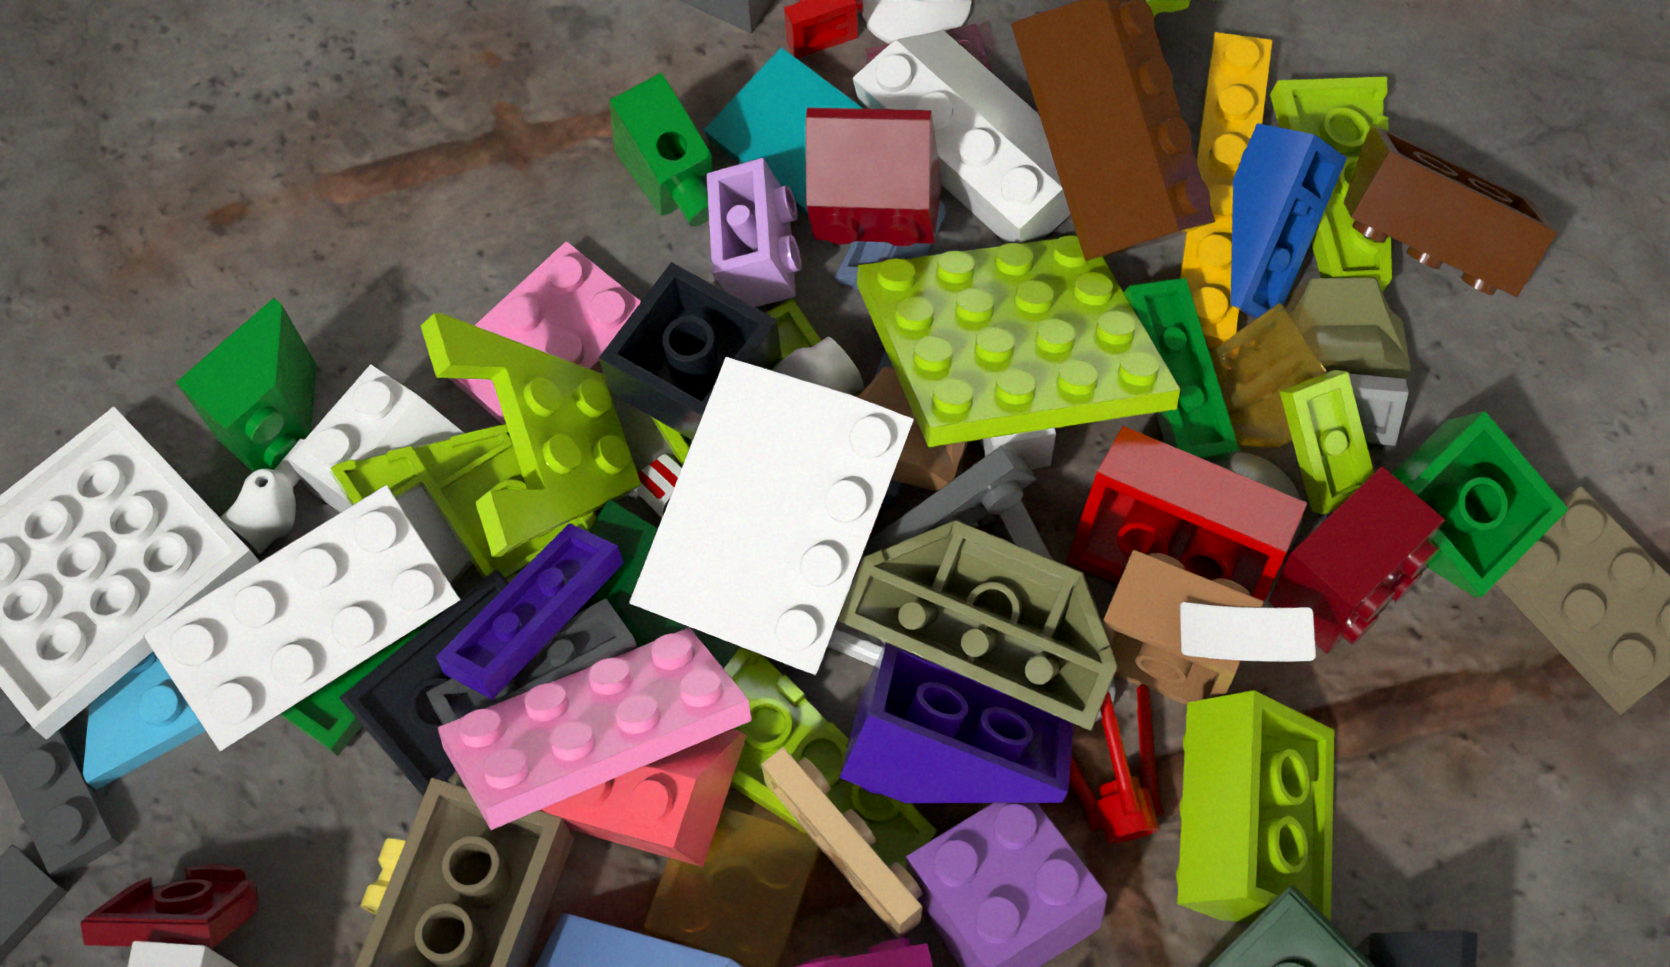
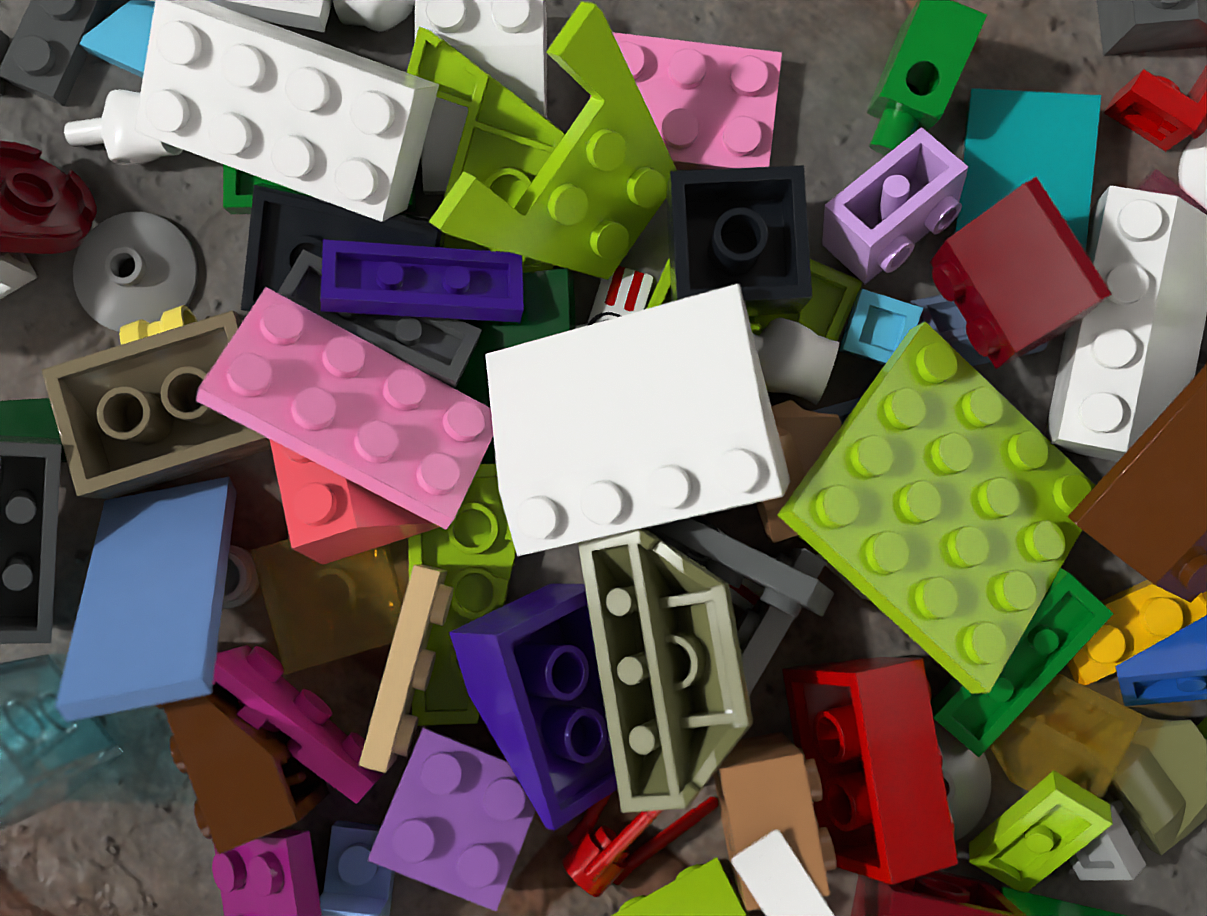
camera: 50 degrees right, 20 degrees up
none -> white piece [64,90,183,165]
none -> light grey dish [73,212,199,332]
none -> medium azure plate [839,289,923,365]

